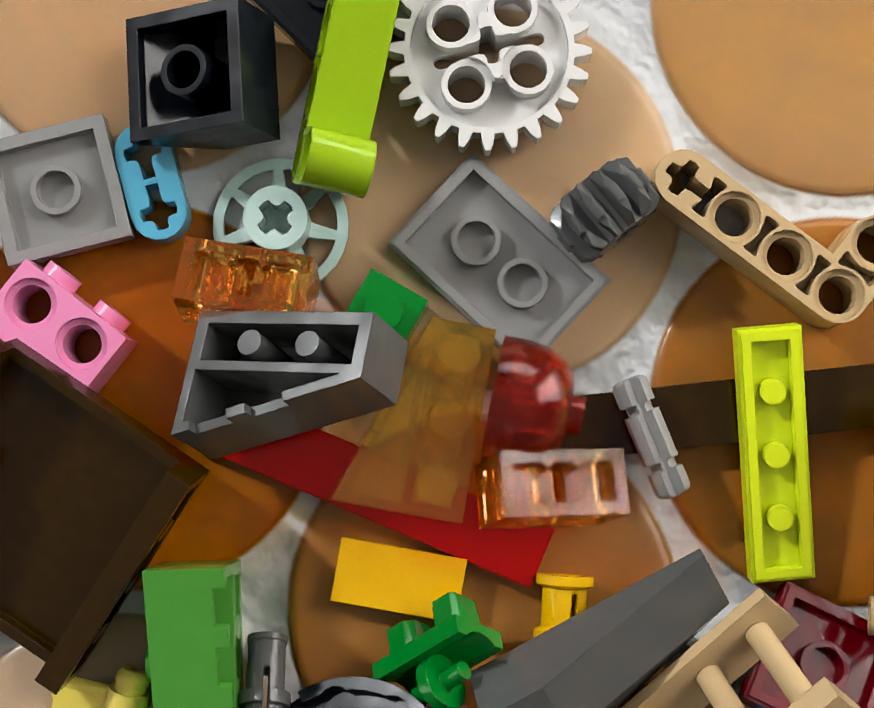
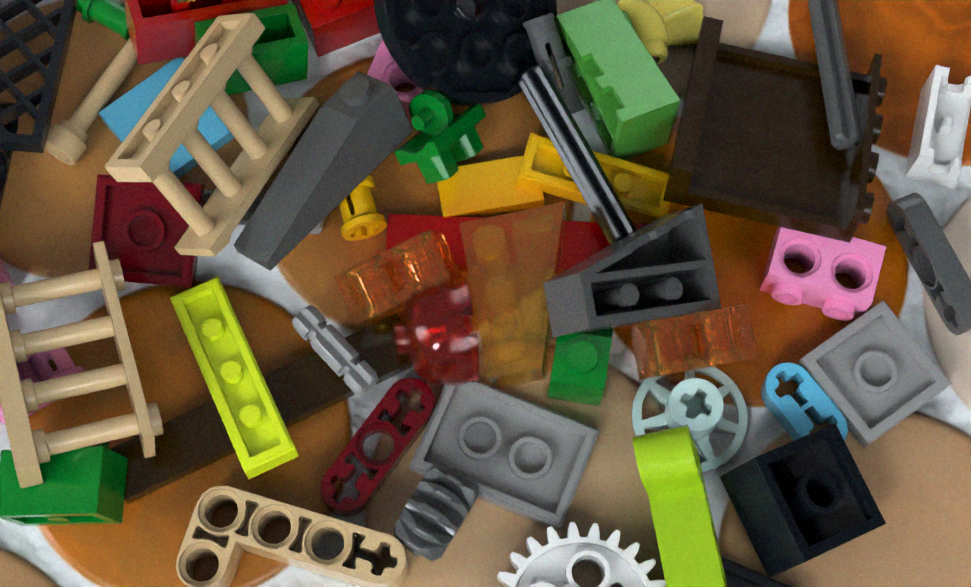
camera: 160 degrees right, 15 degrees down
none -> dark red beam [320,378,435,517]
none -> yellow tile [516,132,670,223]
none -> black axle [519,65,637,245]

